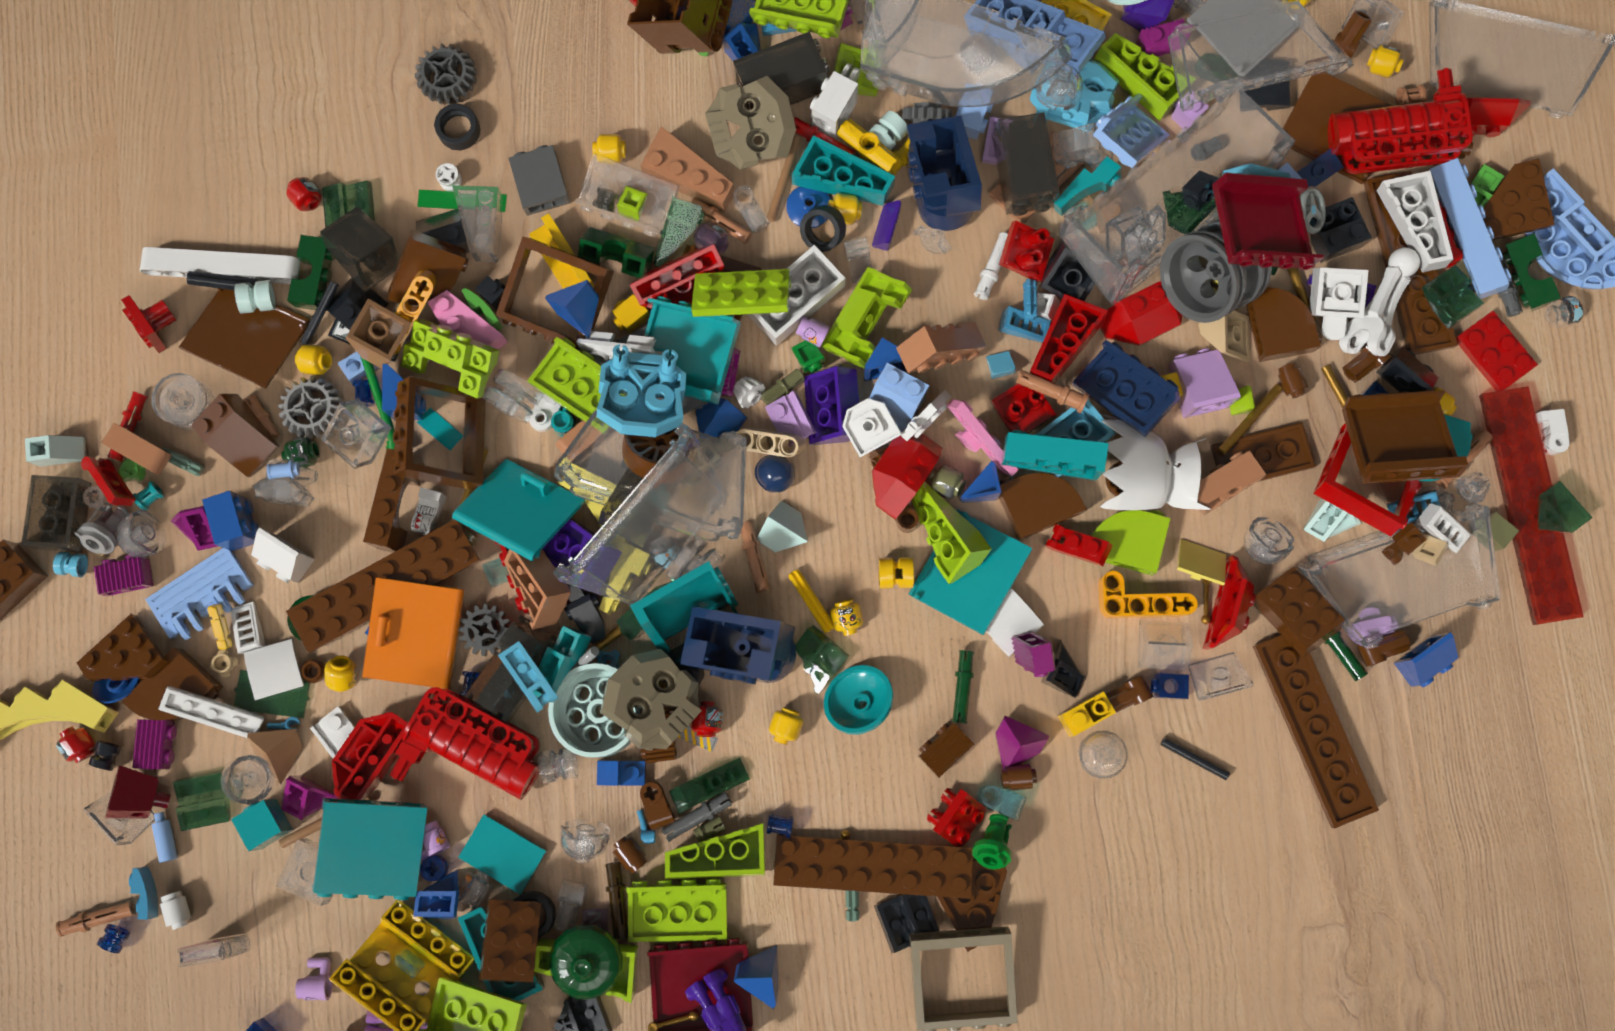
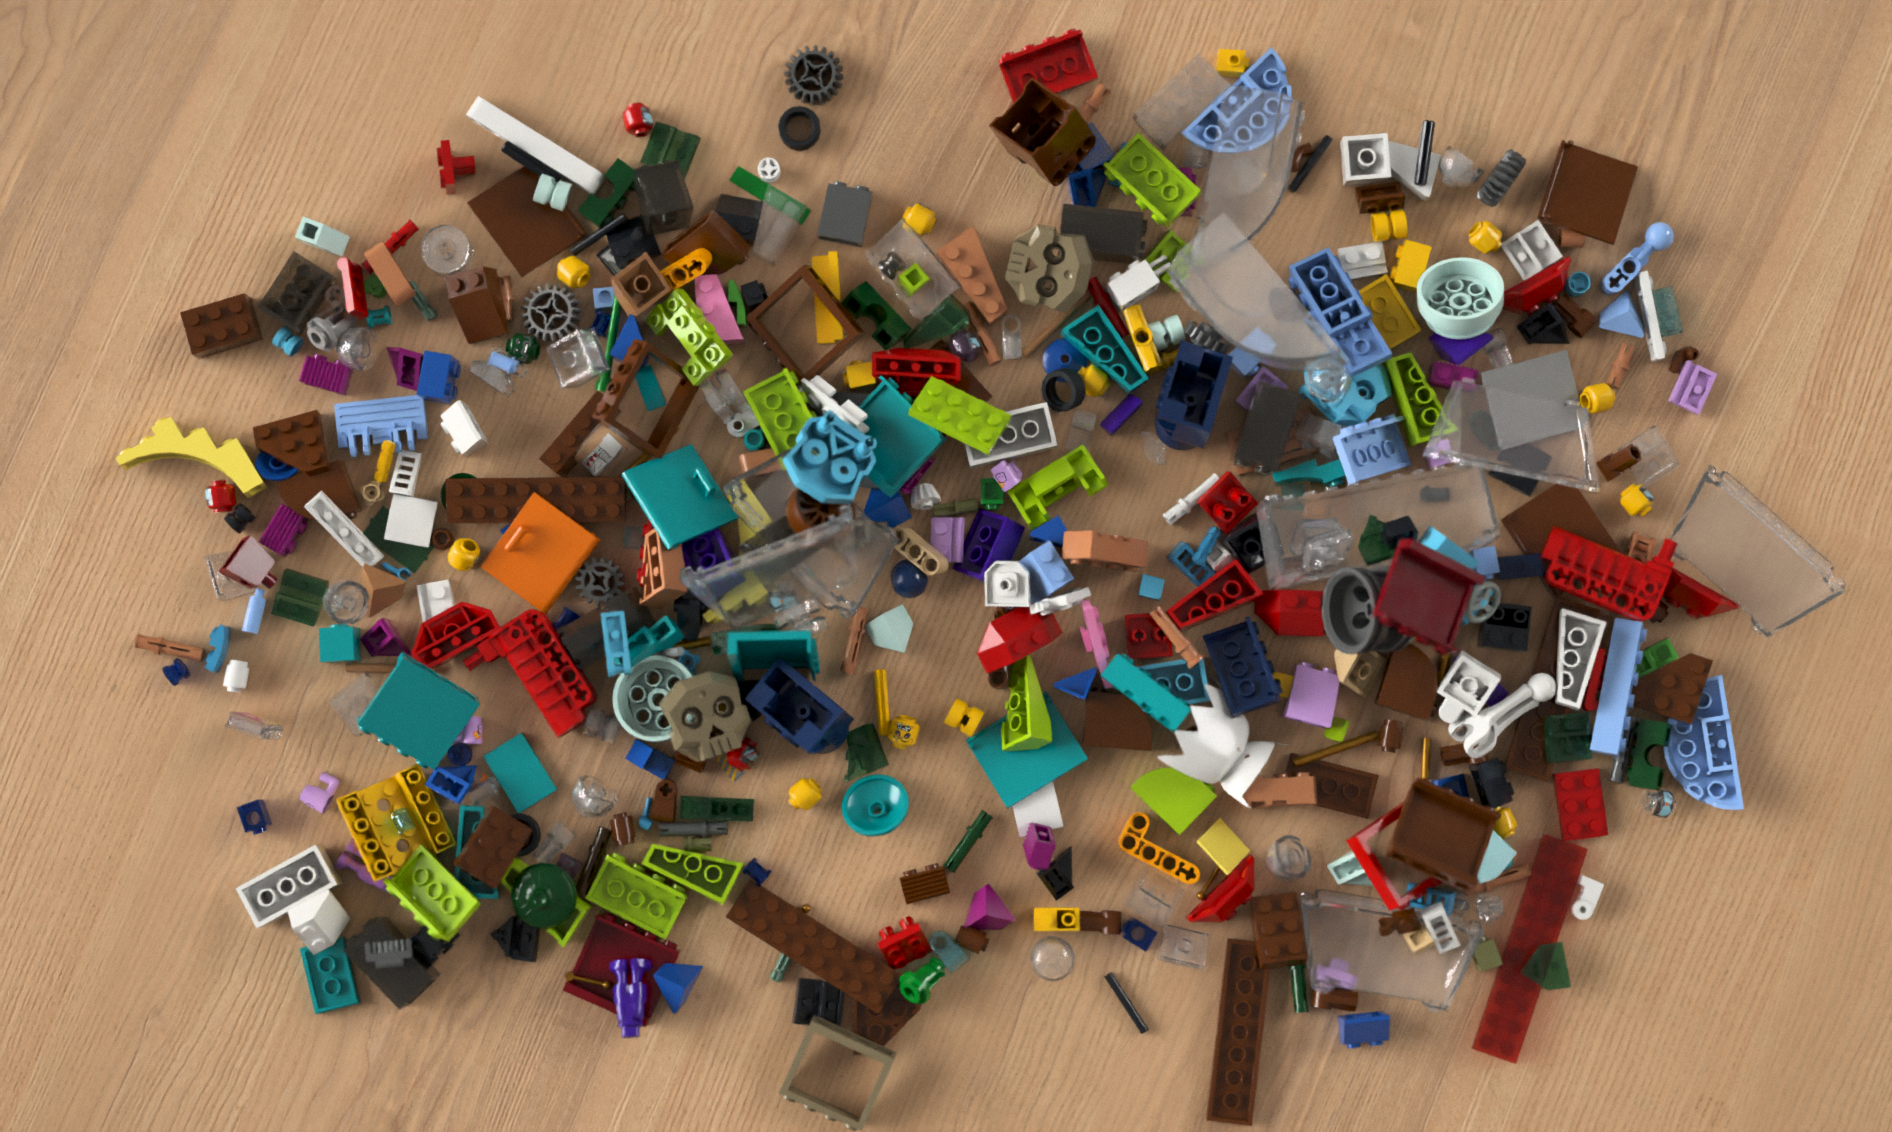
camera: 30 degrees right, 5 degrees up
blue slope [545,280,599,338] -> none
olive head [929,464,966,499] -> none
red plate [1045,524,1113,567] -> none

